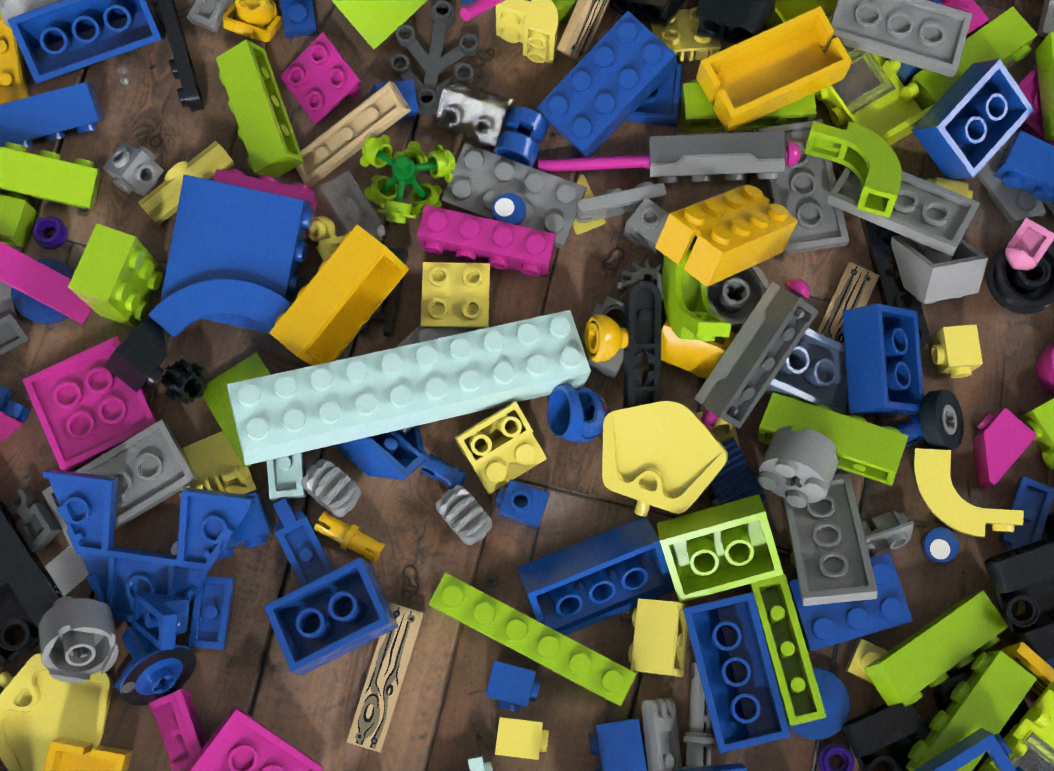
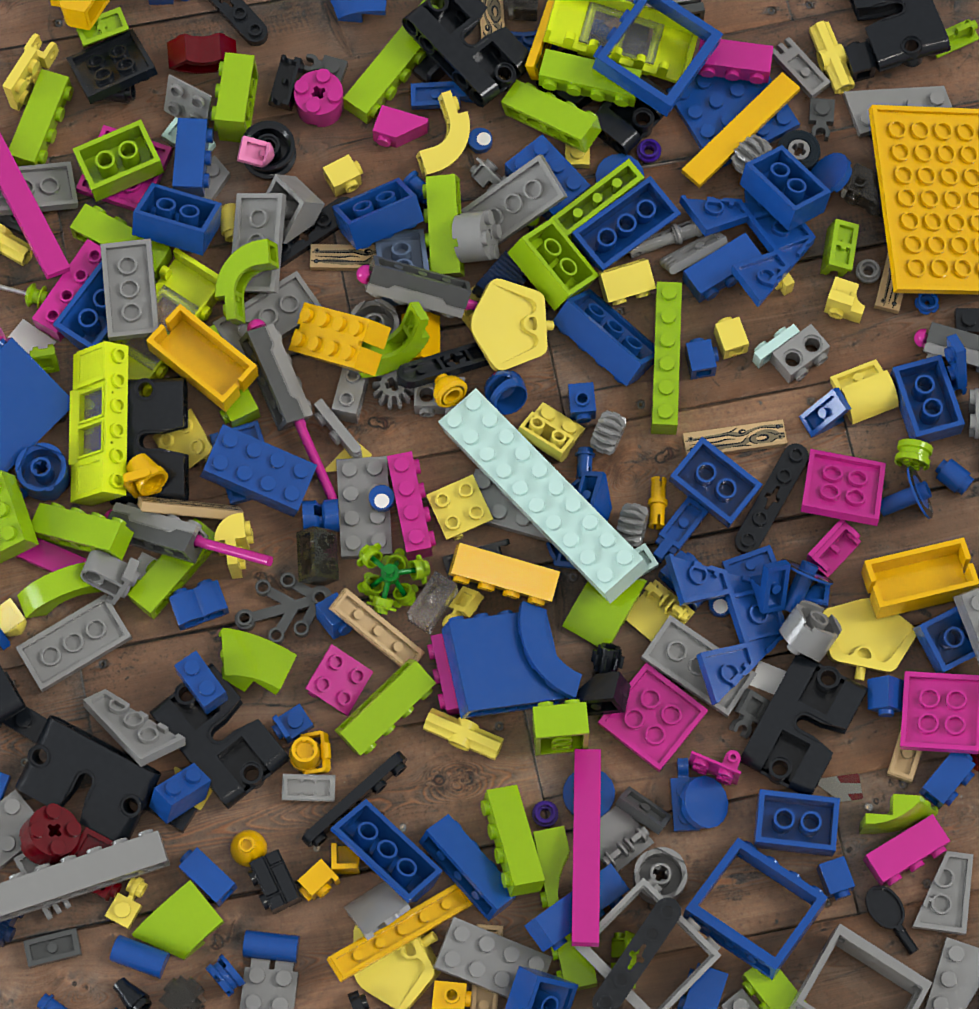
camera: 110 degrees left, 5 degrees down
light grey brick [102,143,164,196] -> none
black bush [920,390,964,450] -> none
none -> black piece [735,443,809,554]

